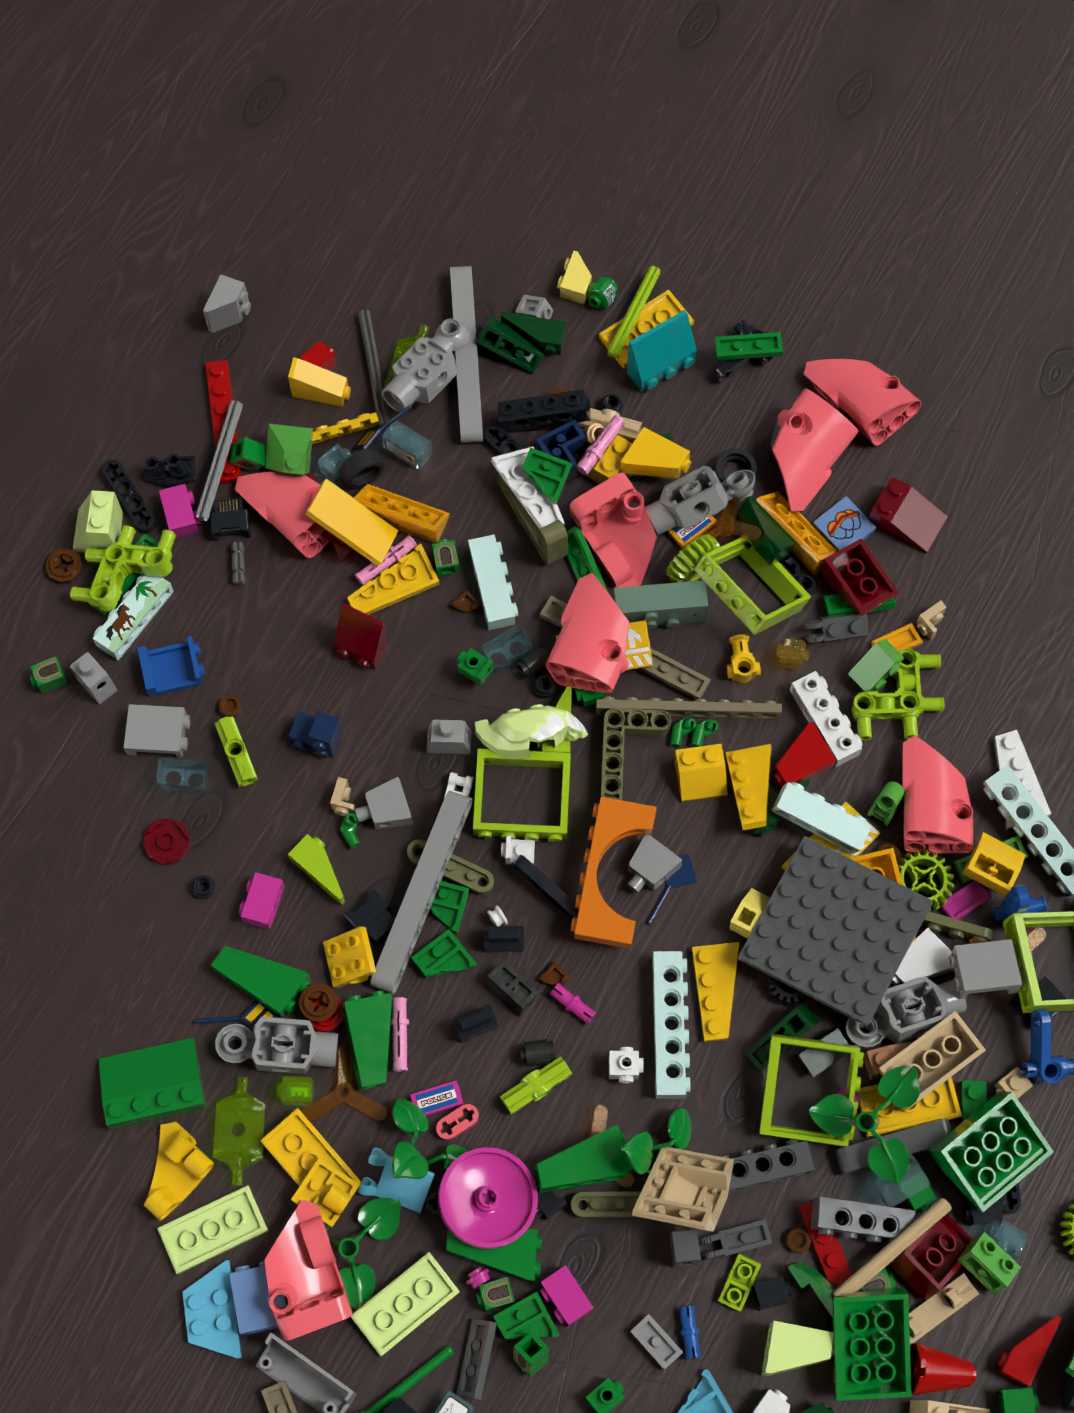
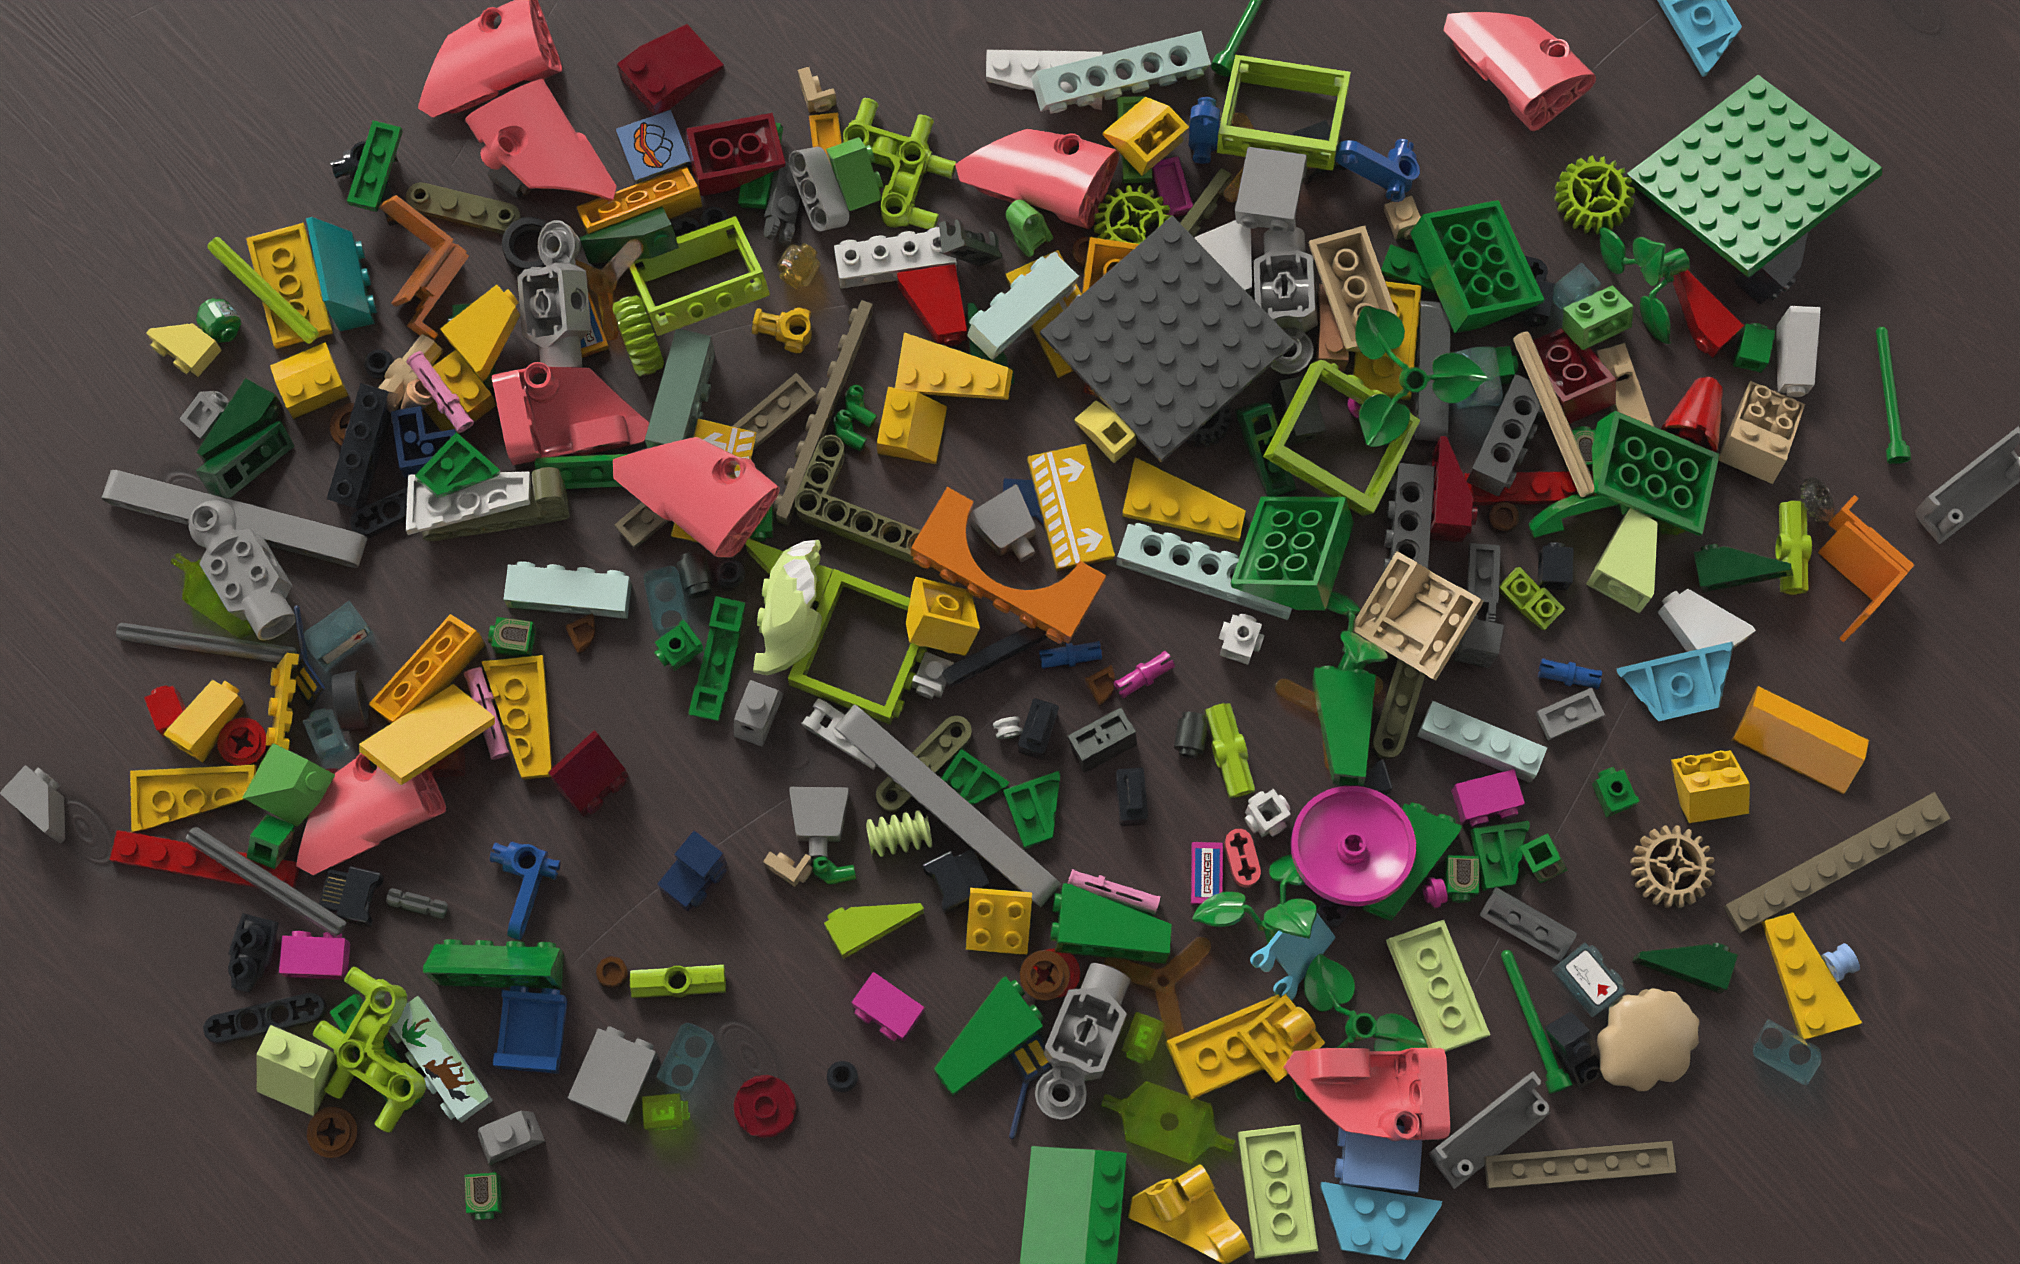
camera: 75 degrees left, 5 degrees up
none -> yellow wing [130,765,257,833]
none -> red gear [217,718,266,766]
none -> yellow slope [270,342,349,419]
none -> orange piece [379,195,469,340]
none -> olive plate [406,182,521,234]
none -> green slope [423,939,564,989]
none -> blue piece [490,842,561,940]
none -> clear neon green brick [642,1093,690,1131]
none -> green slope [689,596,746,721]
none -> light grey beam [789,147,849,231]
none -> yellowish green piece [866,810,932,857]
none -> yellow slope [906,577,980,656]
none -> pearl dark grey hinge [939,219,1002,266]
none -> yellow tile [1027,444,1115,571]
none -> blue pin [1039,641,1102,669]
none -> green slope [1230,497,1354,610]
none -> white brick [1245,789,1291,837]
none -> light aqua brick [1417,701,1547,783]
none -> dark red slope [1430,436,1477,542]
none -> green plant [1599,227,1690,344]

